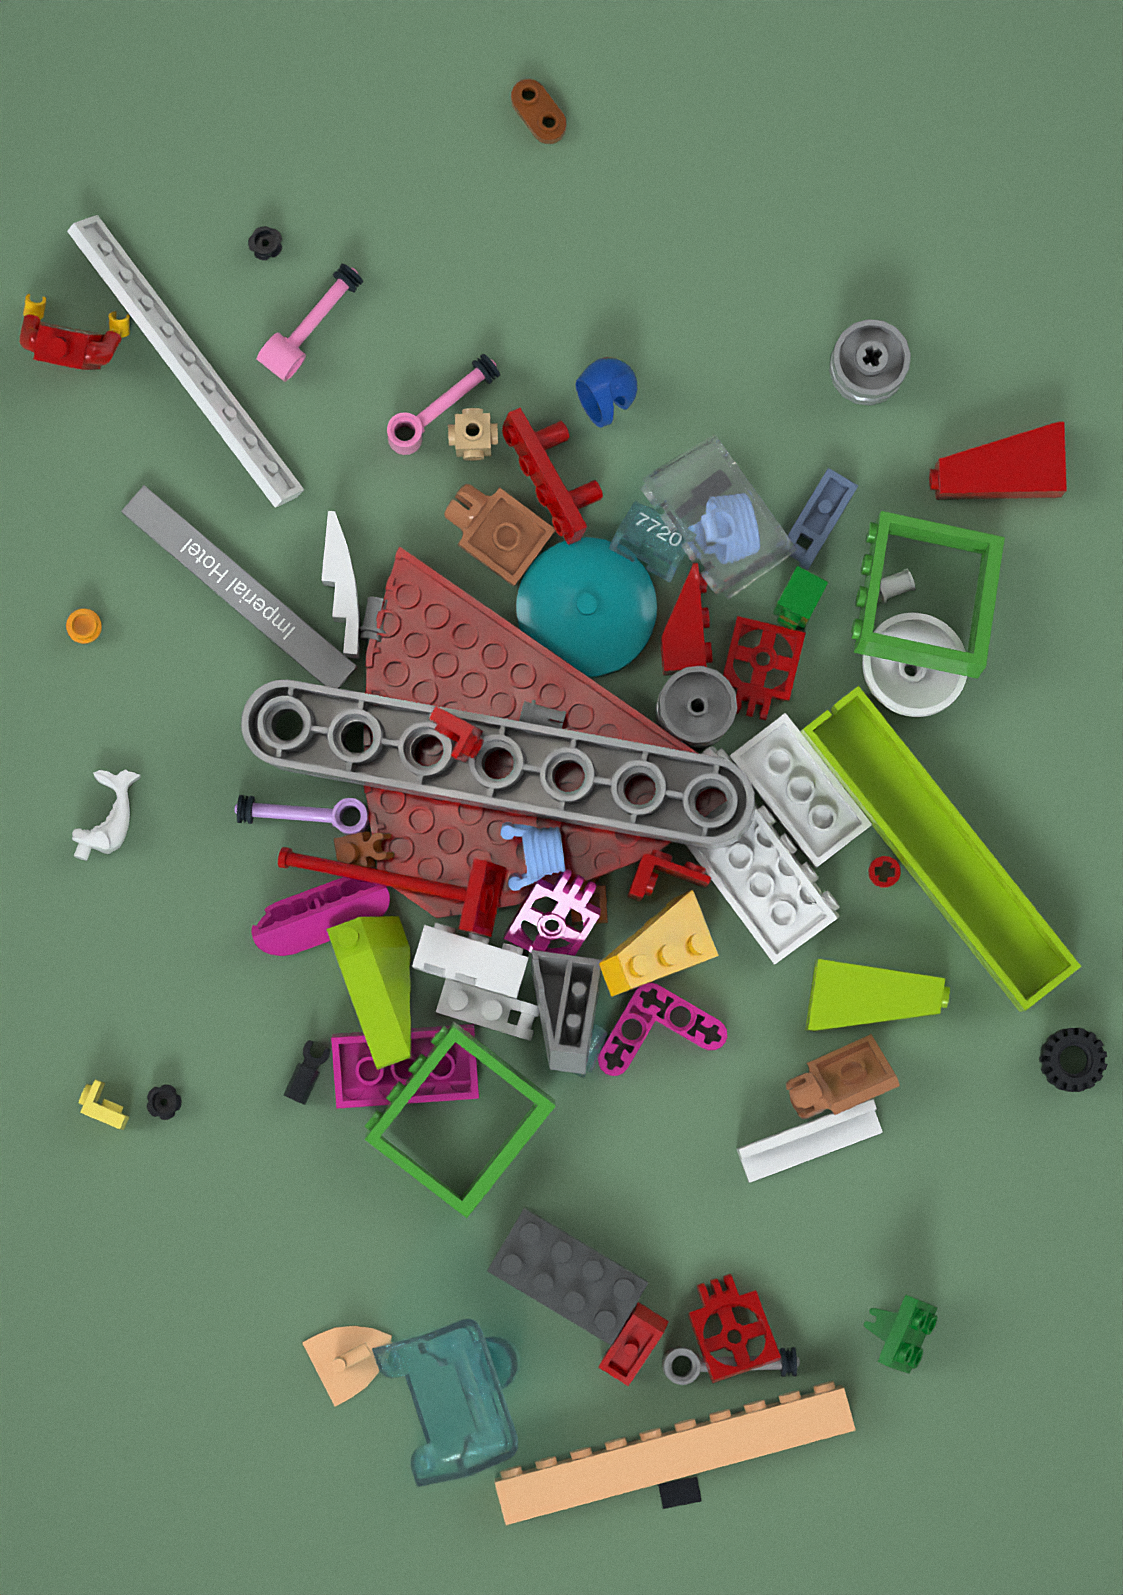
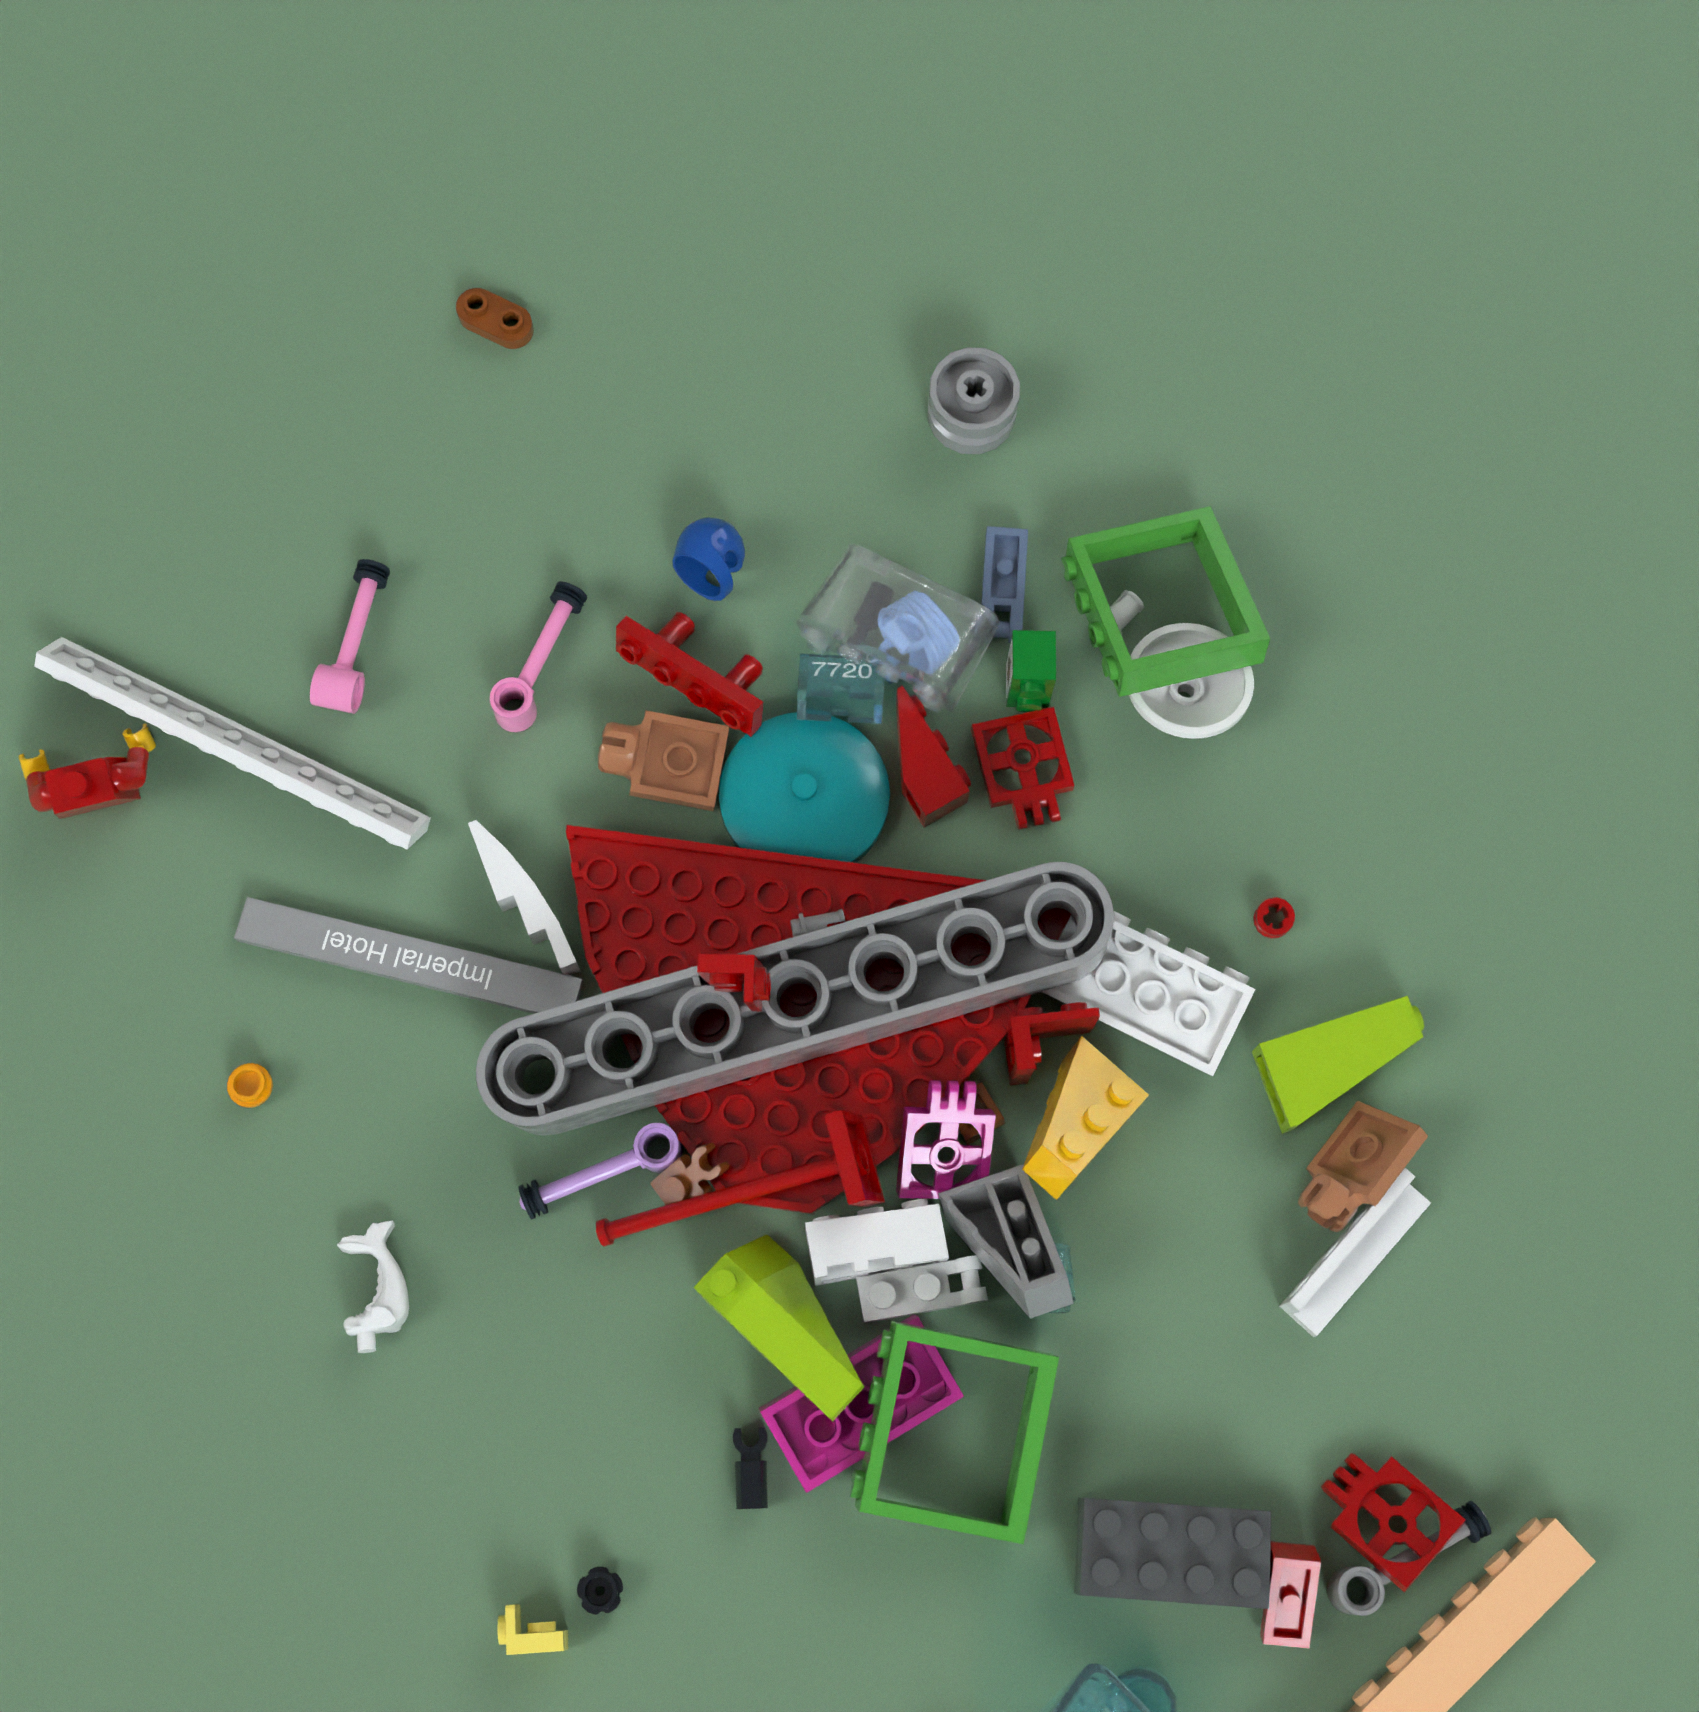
camera: 25 degrees left, 10 degrees down
black plate [248,226,282,260] -> none
dark pink brick [252,877,390,956] -> none
light grey pin [359,597,388,642] -> none
tan brick [448,408,498,461] -> none
light blue piece [501,822,566,891] -> none
dark pink beam [598,983,727,1076] -> none
light grey wheel [655,666,737,750] -> none
white plate [729,713,872,869] -> none
lime piece [801,686,1082,1012] -> none
green plate [864,1295,937,1374] -> none
red slope [929,422,1067,500] -> none
black tyre [1039,1028,1107,1092] -> none

